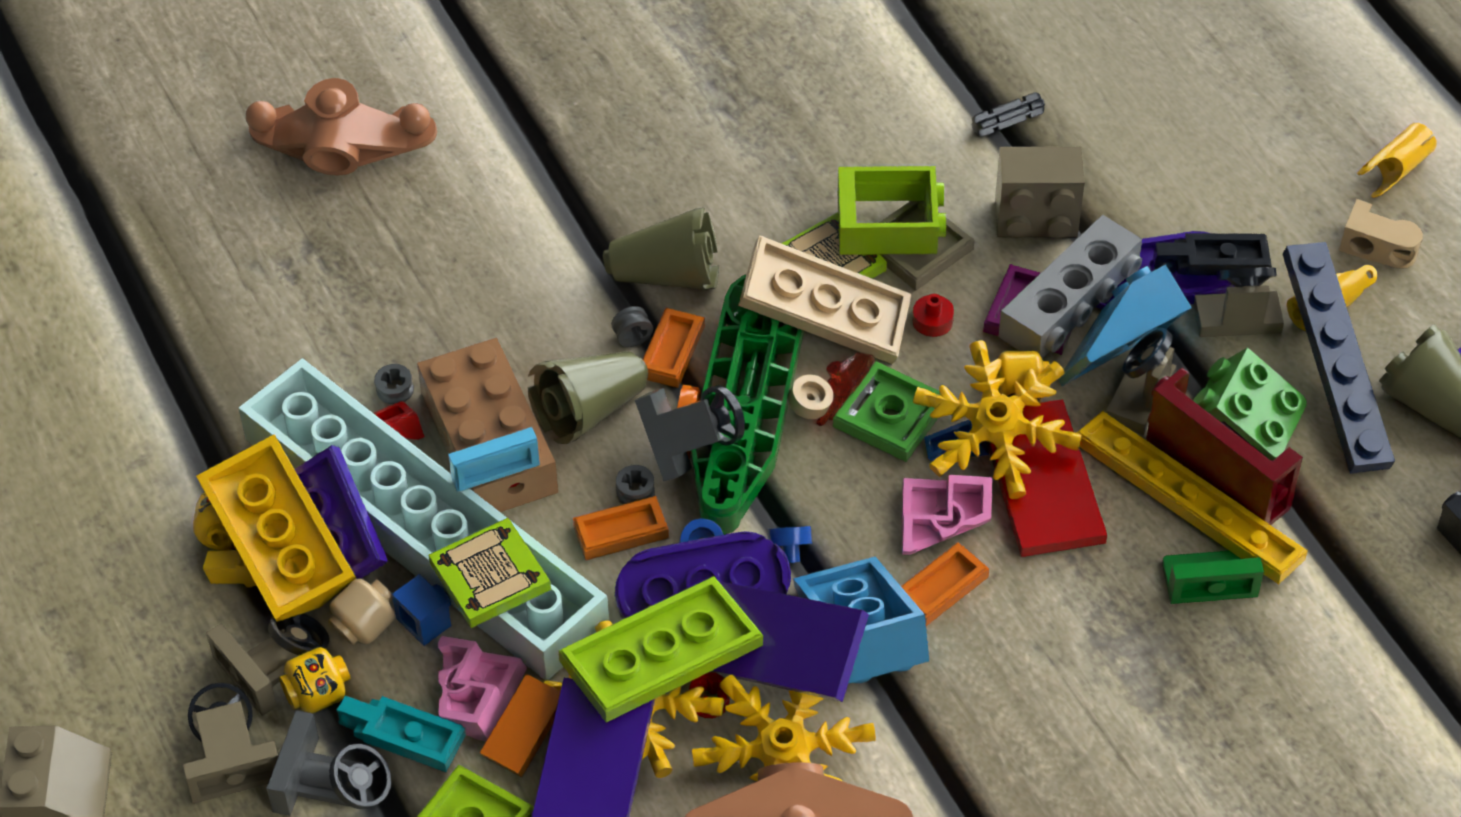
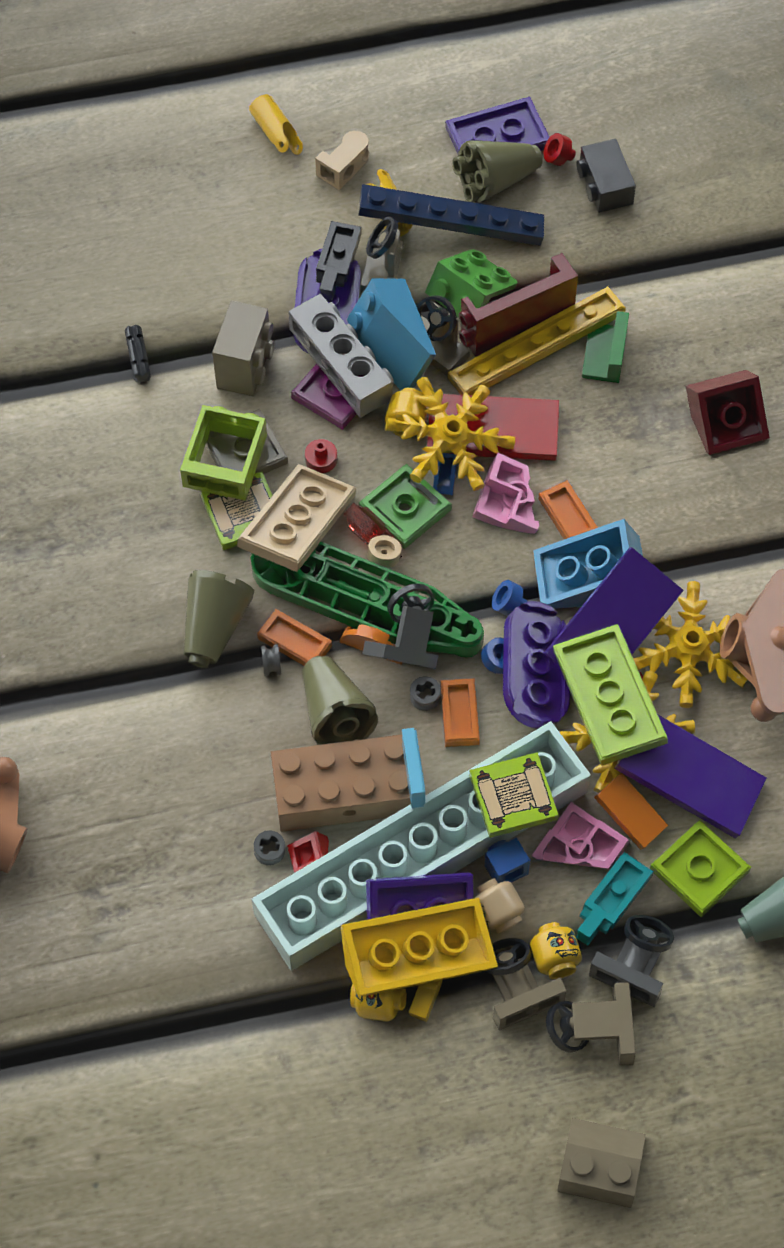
camera: 75 degrees left, 10 degrees up
none -> dark red slope [685,370,770,455]

